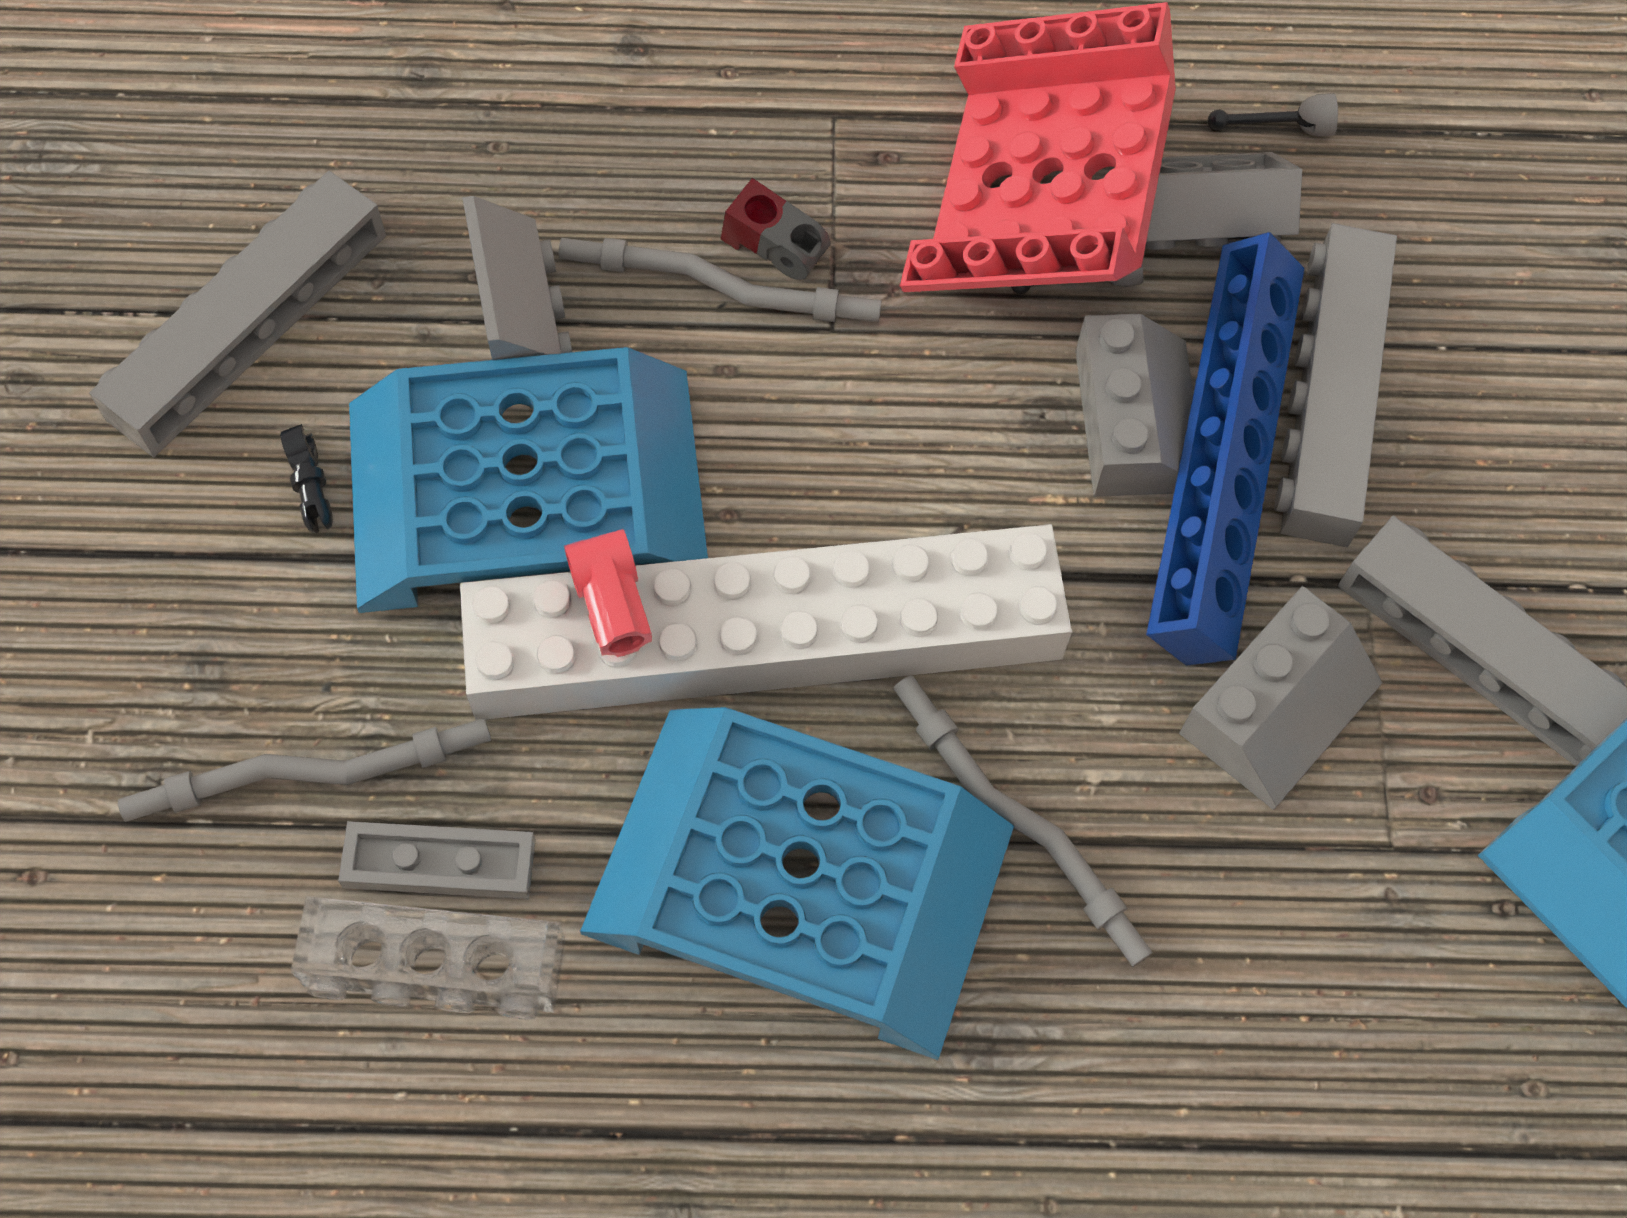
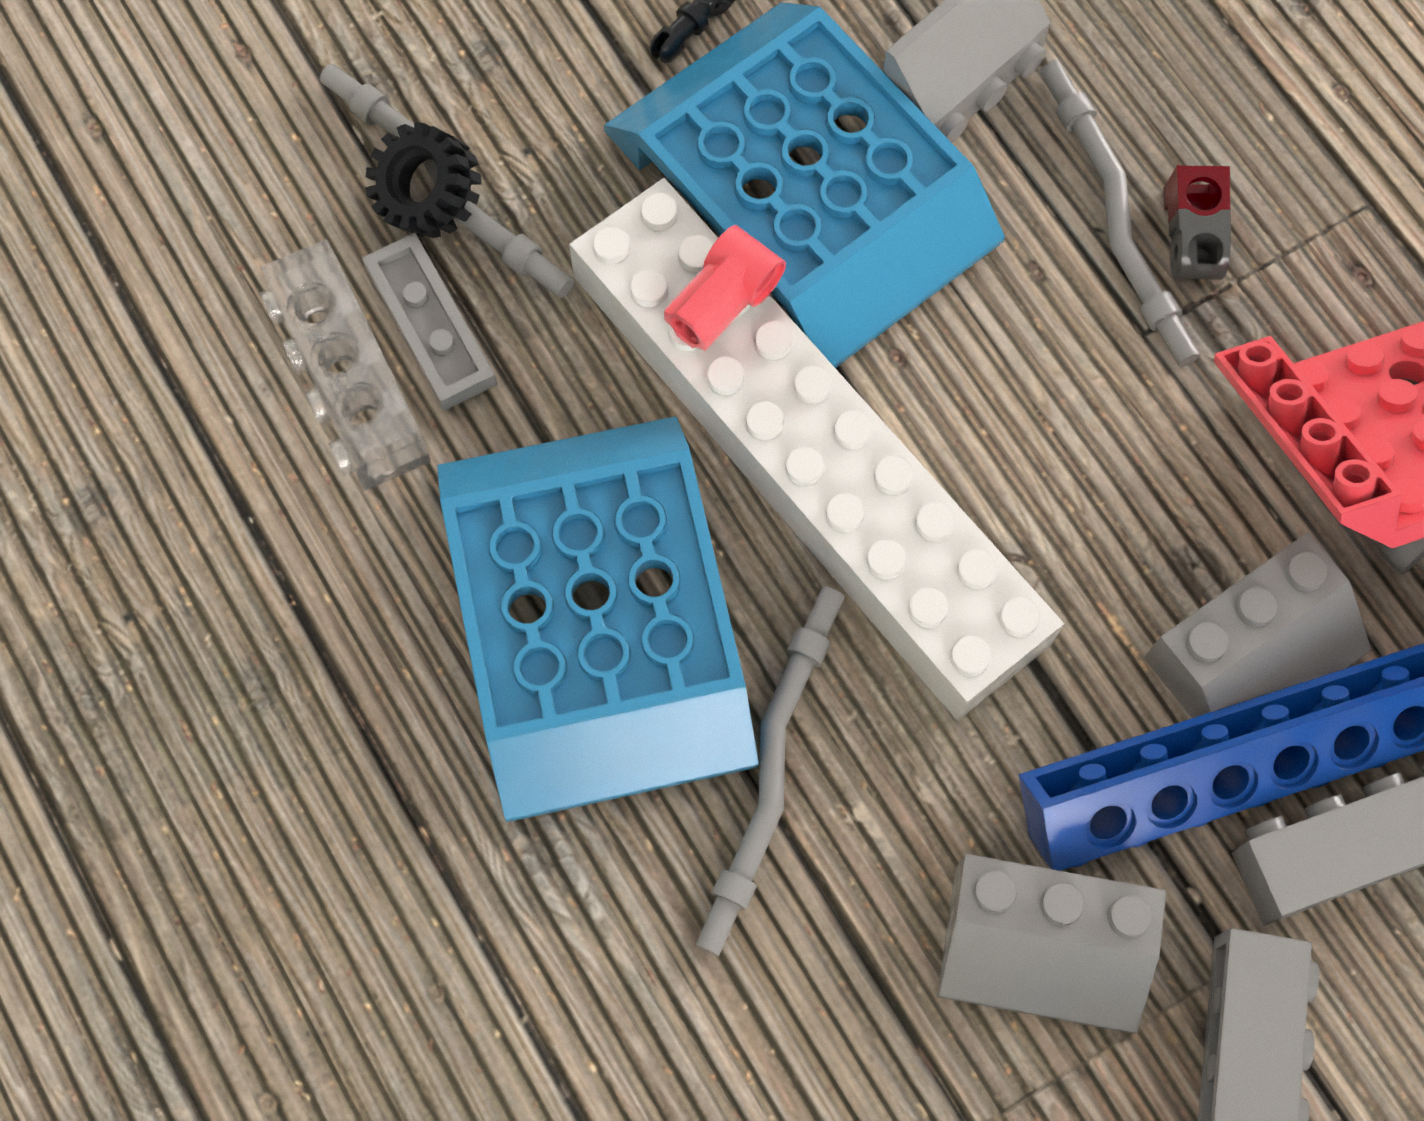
camera: 60 degrees right, 5 degrees up
none -> black tyre [365,122,482,238]

